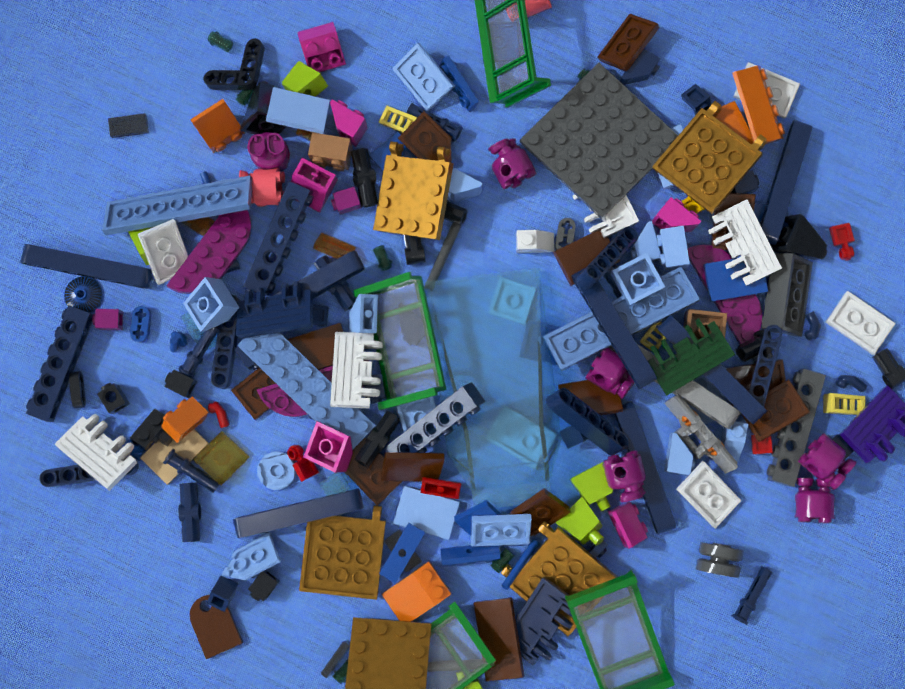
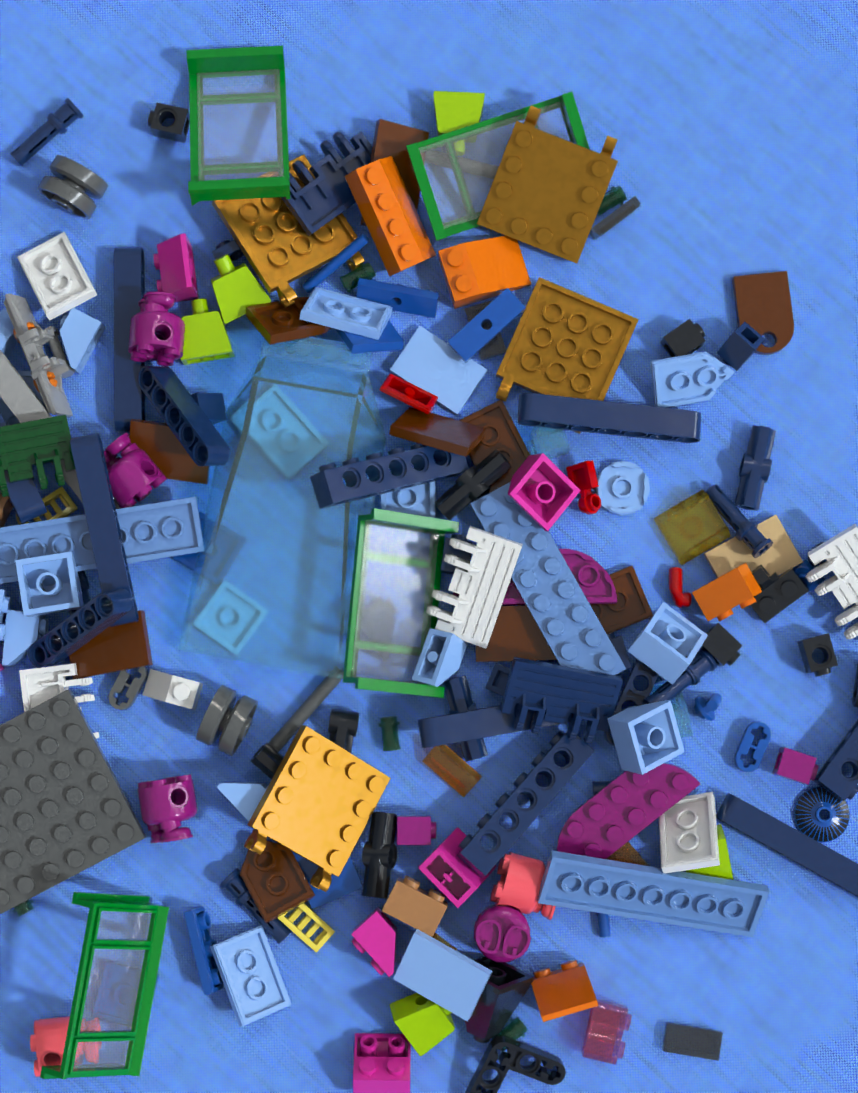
camera: 160 degrees left, 0 degrees up
none -> black brick [148,103,190,143]
none -> dark grey wheel [196,685,258,756]
none -> orange slope [345,156,436,276]
none -> clear pink brick [581,999,632,1065]
none -> light blue slope [628,602,708,685]

